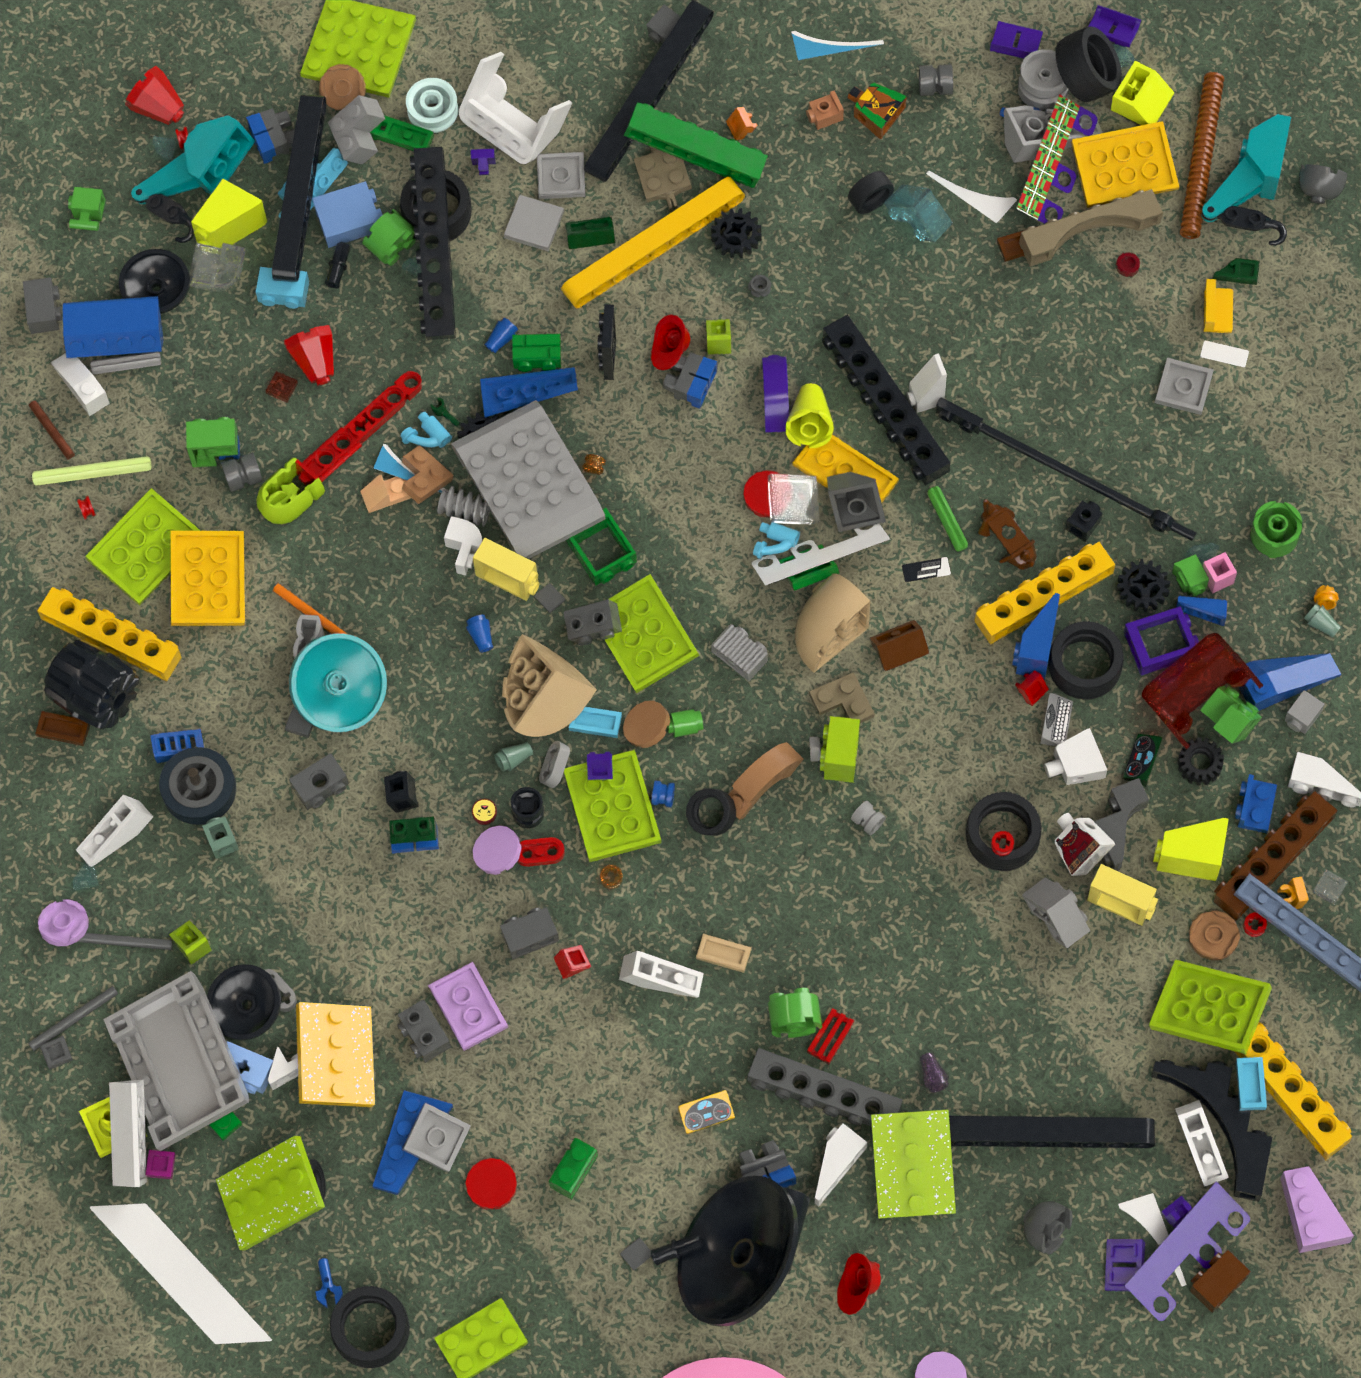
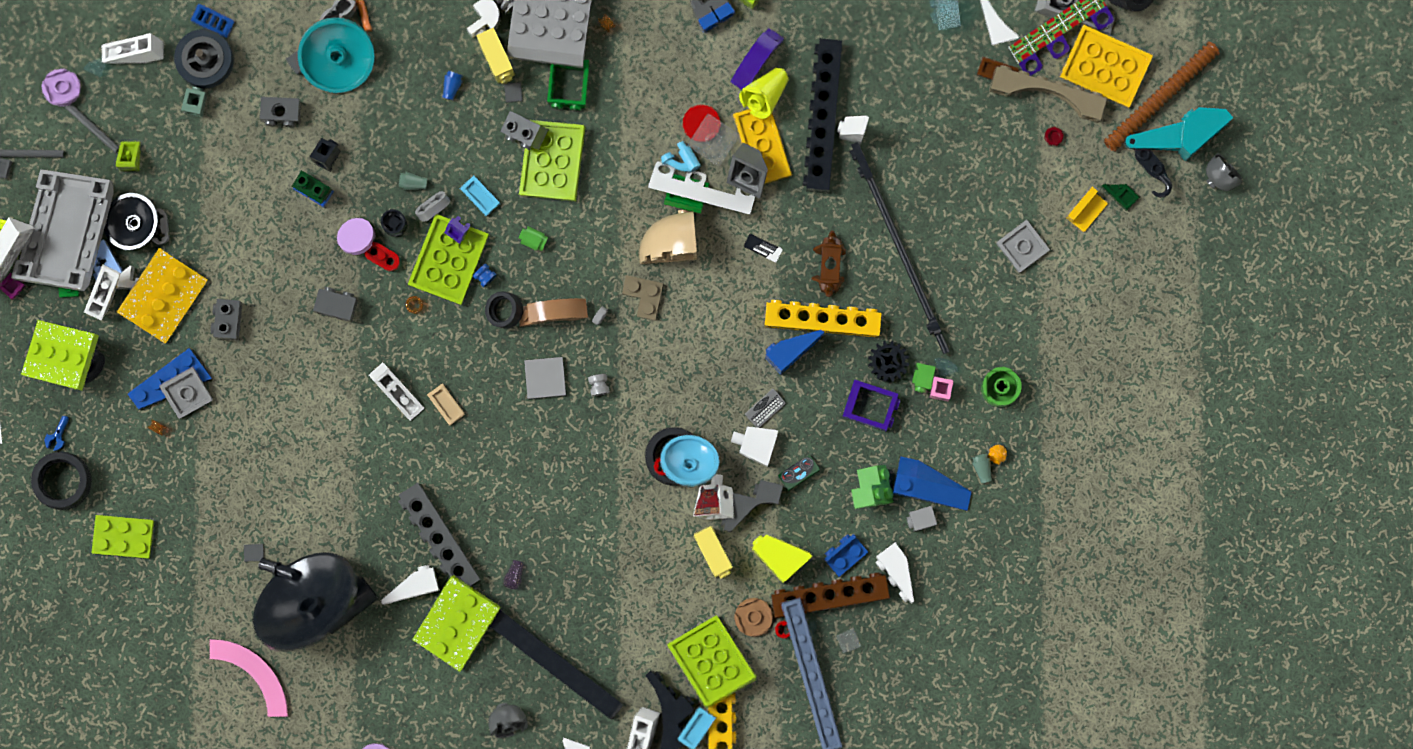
camera: 35 degrees right, 15 degrees up
lavender tile [428,962,508,1051] -> none
red tile [466,1158,517,1210] -> none
light yellow tile [472,799,497,825] -> none
tan brick [502,634,597,737] -> none
green brick [549,1138,598,1200] -> none
red slope [554,945,591,979] -> none
medium nougat tile [623,701,670,748] -> none
slope [678,1090,735,1134] -> none
light grey brick [711,624,768,681] -> none
dark grey hips [739,1140,796,1188] -> none
bright green brick [768,988,822,1038] -> none
red tile [807,1008,855,1065] -> none
lime brick [820,716,860,783] -> none
red piece [837,1253,881,1315] -> none
reddish brown panel [870,620,929,671] -> none
bright green axle [928,486,968,552] -> none
red tile [1015,670,1049,706] -> none
light grey brick [1022,877,1090,948] -> none
black tyre [1049,621,1124,700] -> none
black brick [1065,500,1103,542] -> none
neon yellow slope [1111,61,1174,125] -> none
clear red windscreen [1142,633,1263,749] -> none
blue slope [1176,596,1227,626] -> none
black tyre [1177,737,1224,786] -> none
white sticker [1200,341,1249,367] -> none
light orange tile [1277,877,1309,909] -> none
none -> white slope [84,265,121,320]
none -> clear orange bush [147,419,167,436]
none -> light grey tile [524,357,566,399]
none -> medium azure dish [661,435,719,486]

